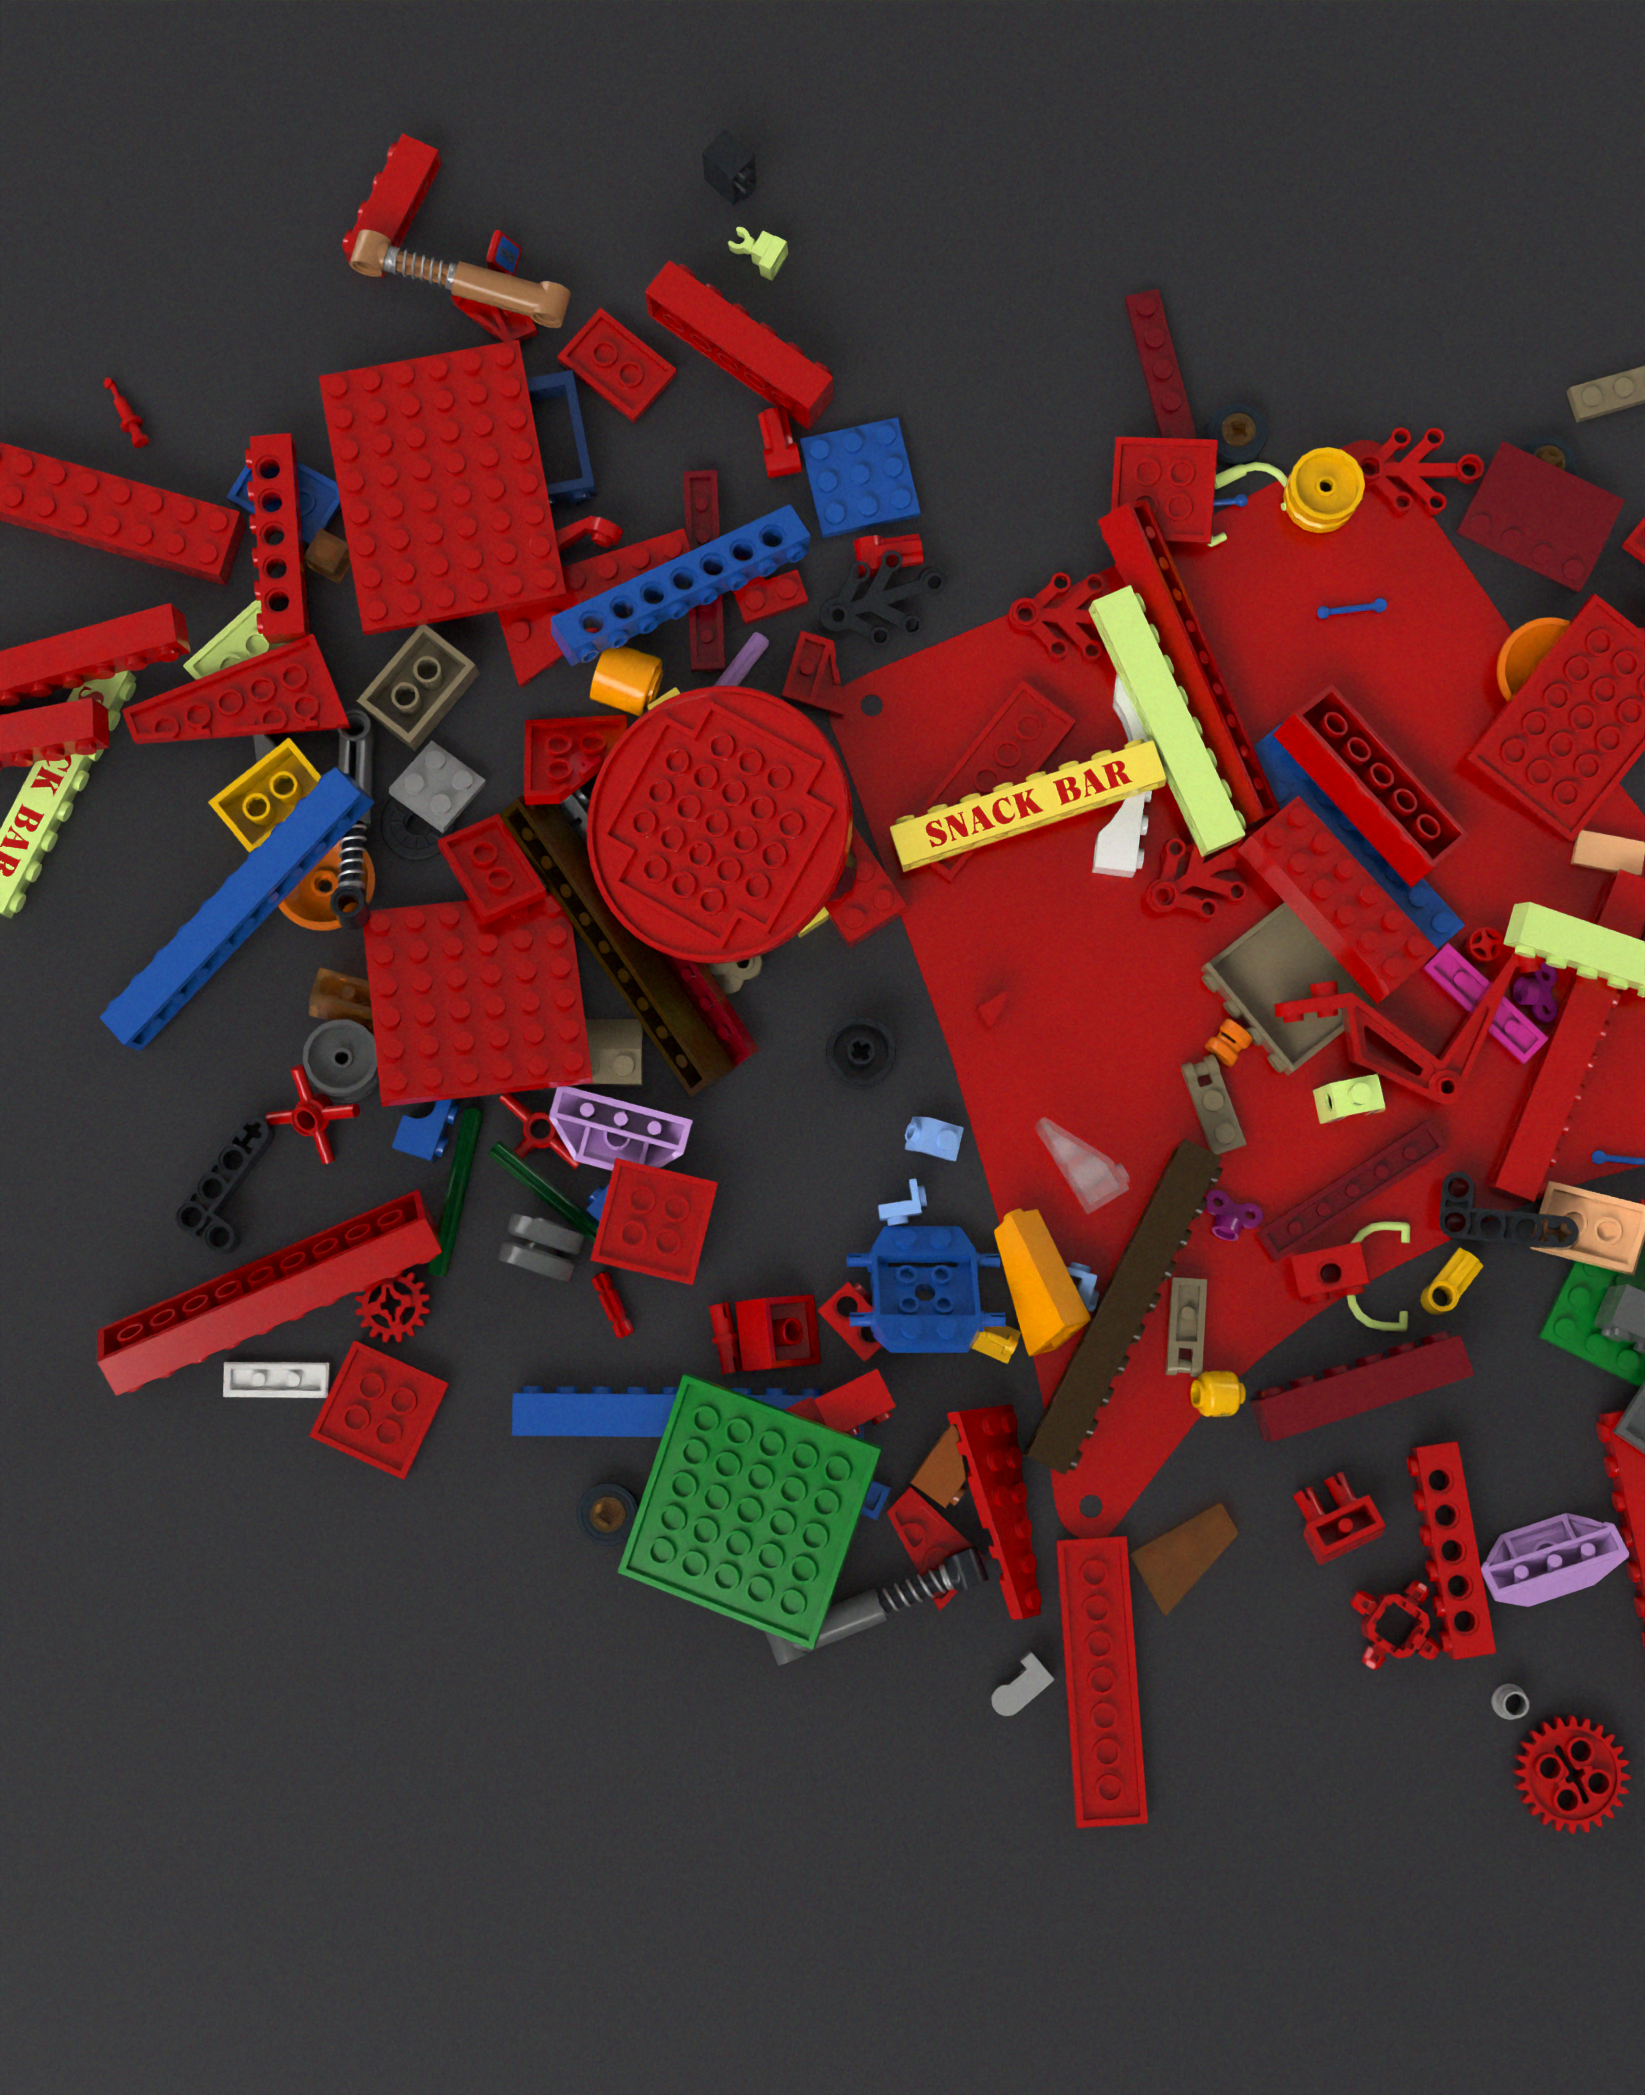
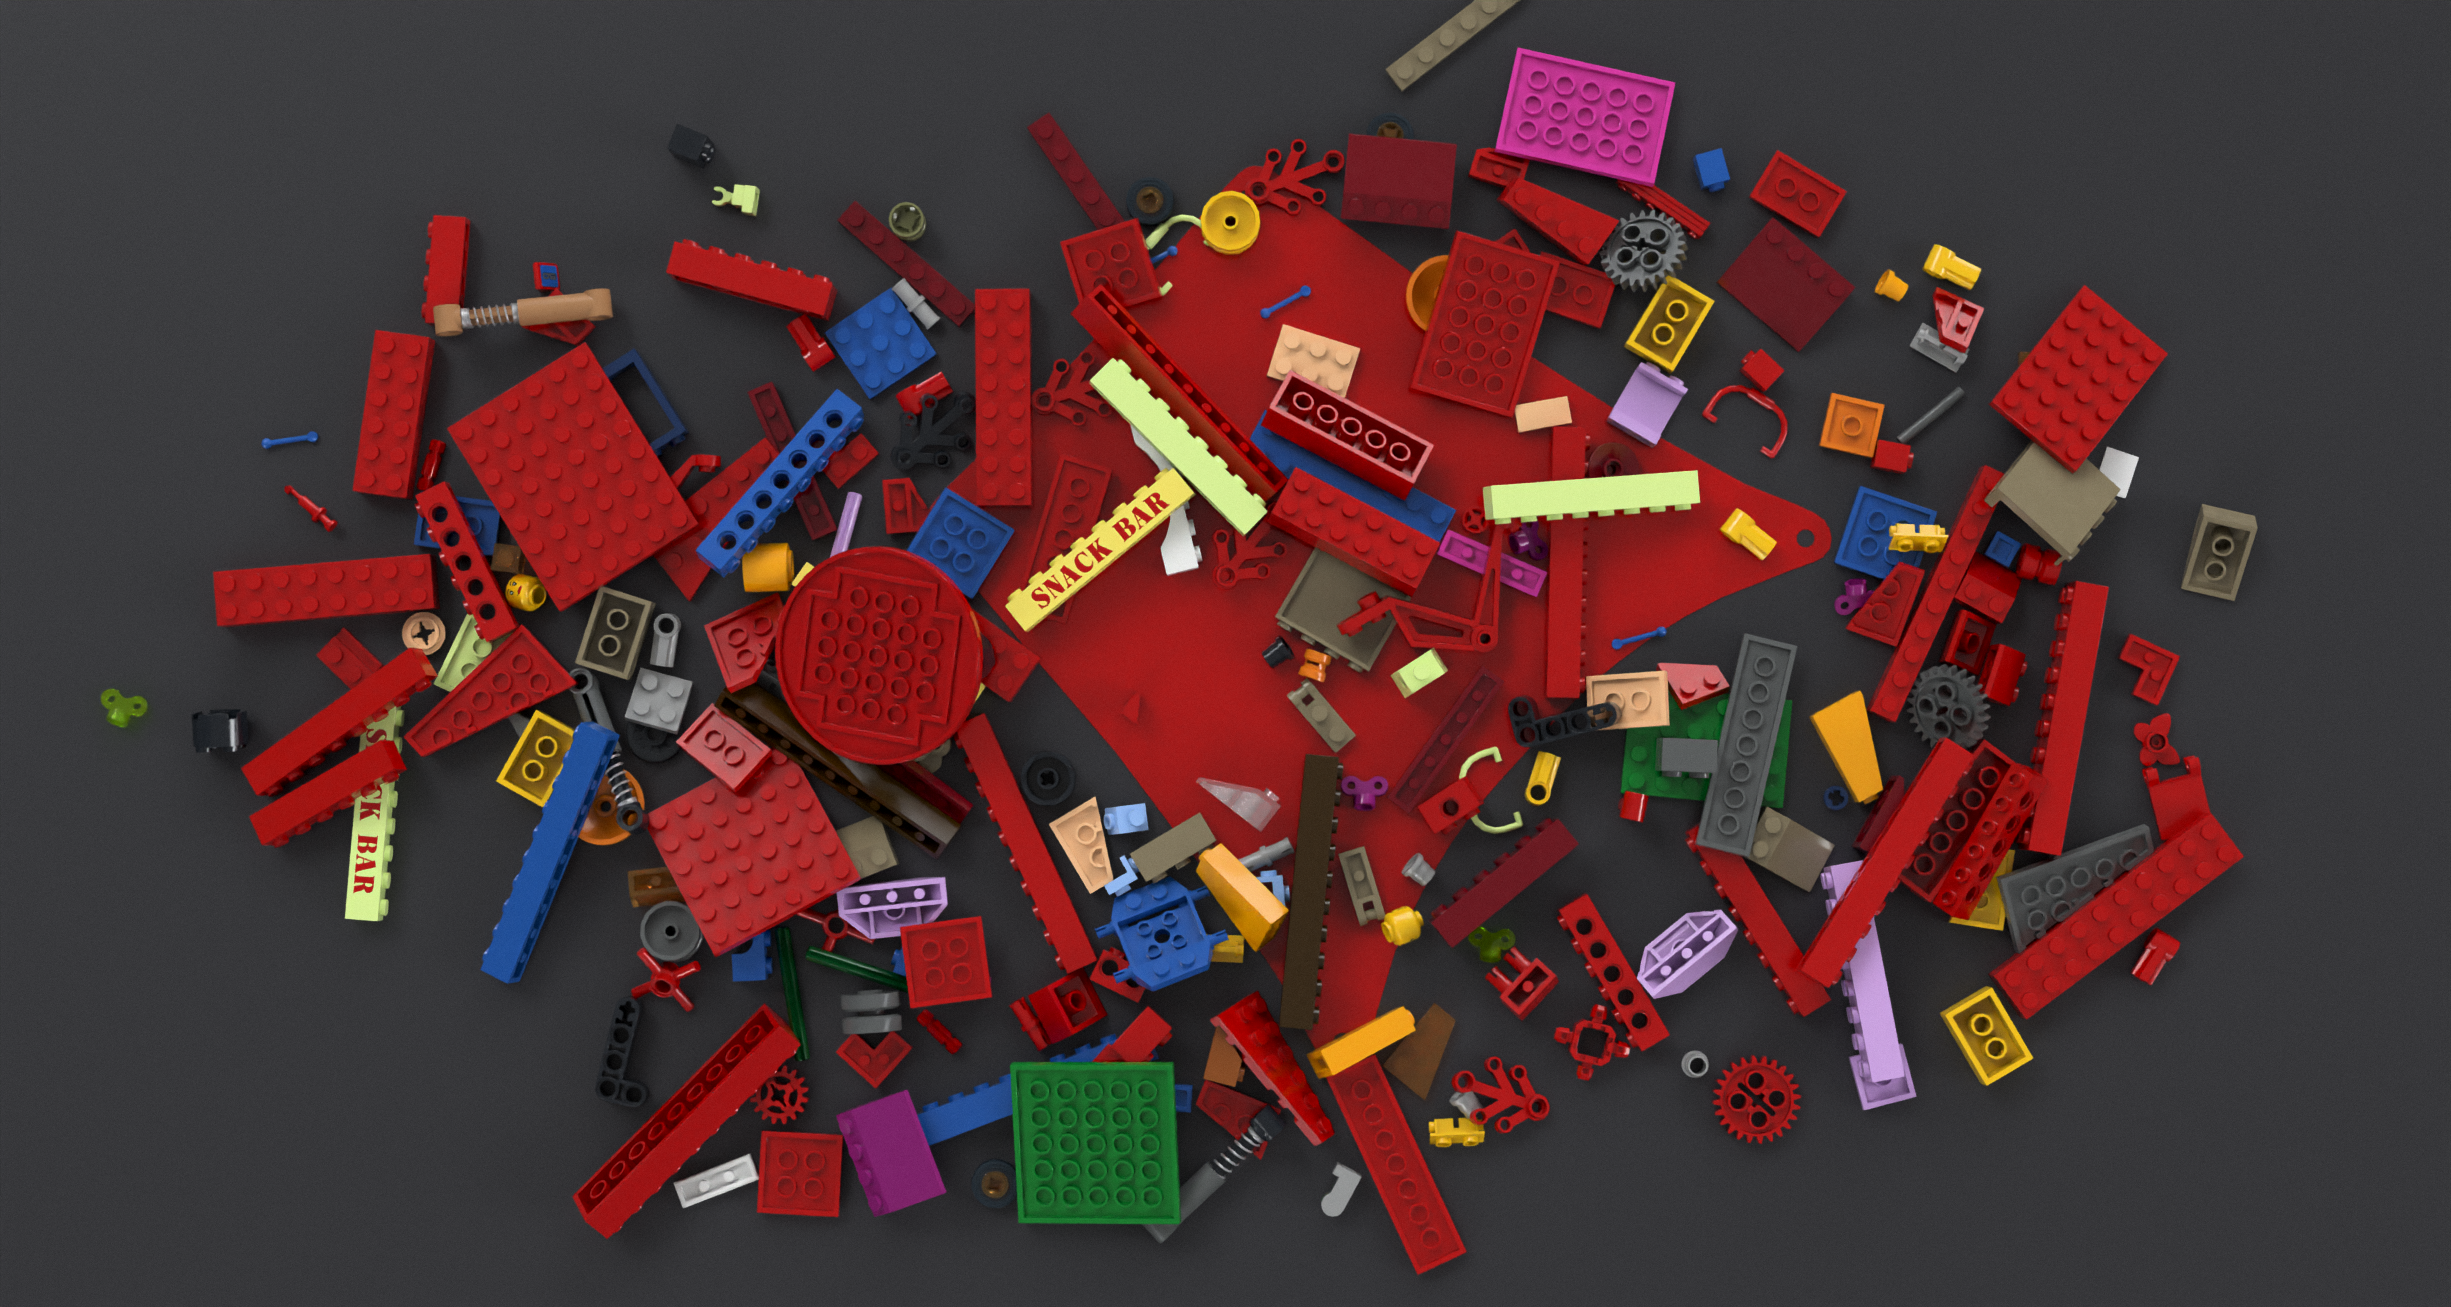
camera: 20 degrees left, 5 degrees up
red plate [557,307,678,424] -> none
none -> blue hinge [261,431,318,449]
none -> red plate [316,627,384,689]
none -> red brick [352,330,435,500]
none -> light nougat gear [402,612,446,655]
none -> red axle [417,439,446,491]
none -> yellow head [505,574,547,611]
none -> light grey piece [650,613,681,667]
none -> red plate [836,1031,913,1089]
none -> magenta slope [836,1090,946,1217]
none -> dark red plate [837,201,975,327]
none -> olive wheel [889,202,927,242]
none -> light grey pin [892,278,940,330]
none -> blue plate [906,487,1015,599]
none -> red brick [953,713,1098,974]
none -> red brick [975,289,1033,508]
none -> light nougat wing [1049,796,1114,894]
none -> dark tan brick [1130,812,1216,883]
none -> light grey pin [1238,837,1295,872]
none -> black piece [1262,635,1295,668]
none -> light nougat plate [1267,324,1360,398]
none -> light orange slope [1306,1006,1416,1079]
none -> light grey piece [1402,853,1436,886]
none -> yellow hinge [1429,1117,1485,1147]
none -> light grey piece [1449,1091,1483,1119]
none -> red plant [1452,1056,1550,1134]
none -> clear neon green piece [1468,926,1516,963]
none -> red piece [1618,791,1649,822]

